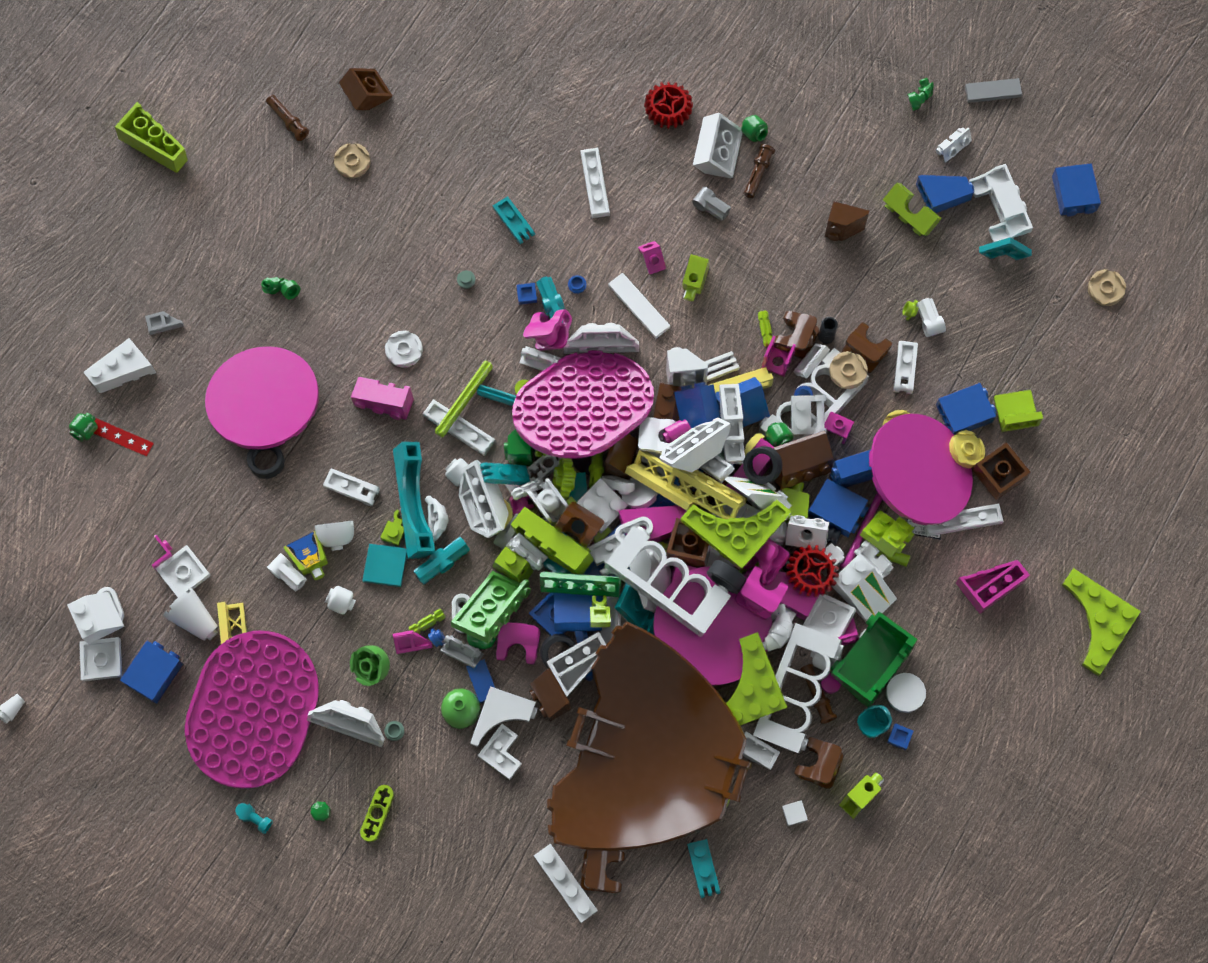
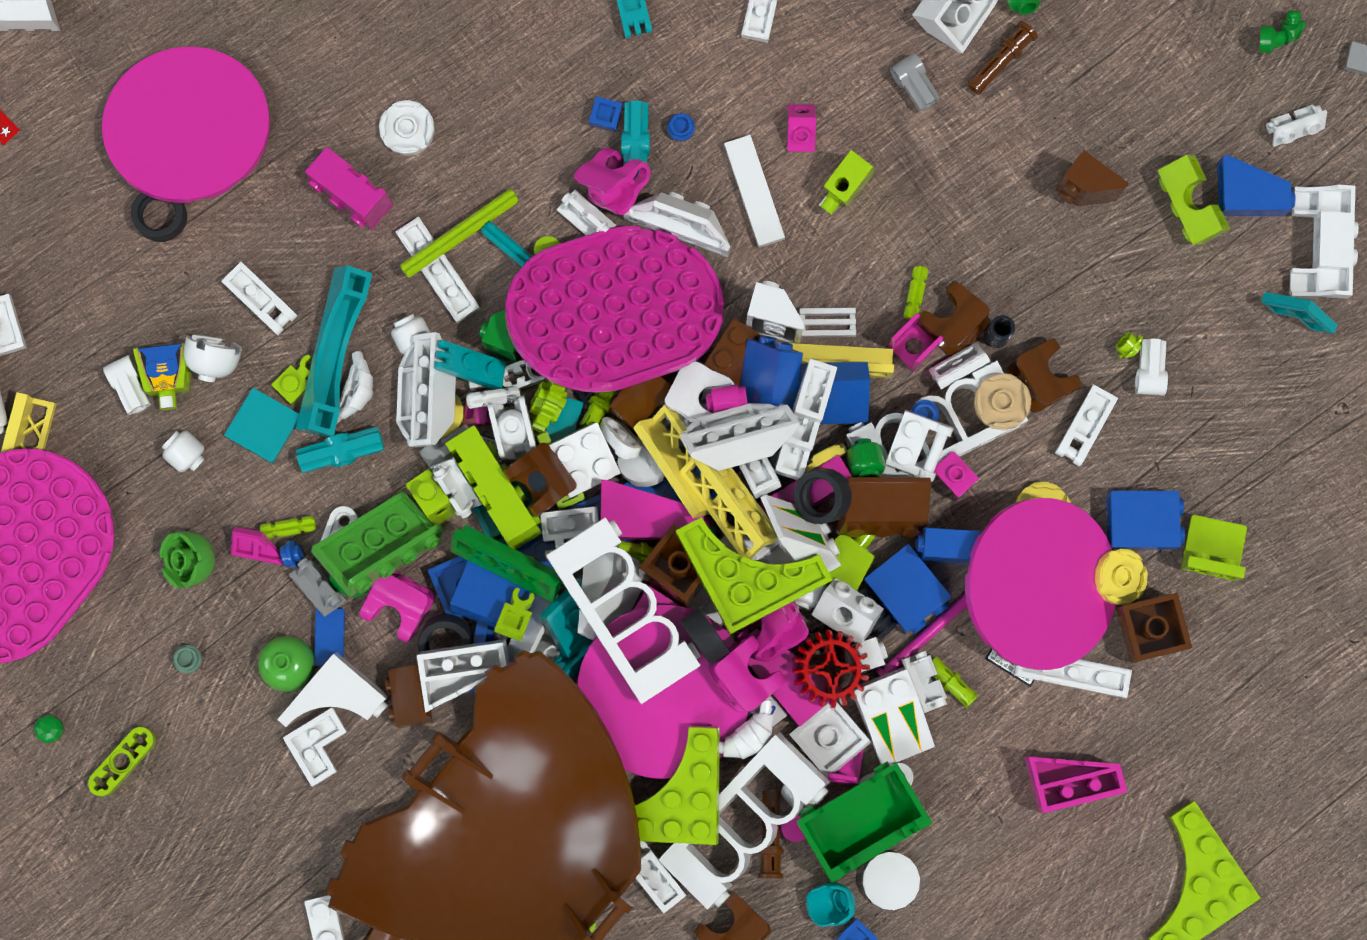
camera: 20 degrees right, 10 degrees up
white wedge [307,700,385,747] -> none
sand green plate [457,270,476,289] -> none
white plate [615,517,653,544] -> none
lime plate [860,510,915,558] -> none

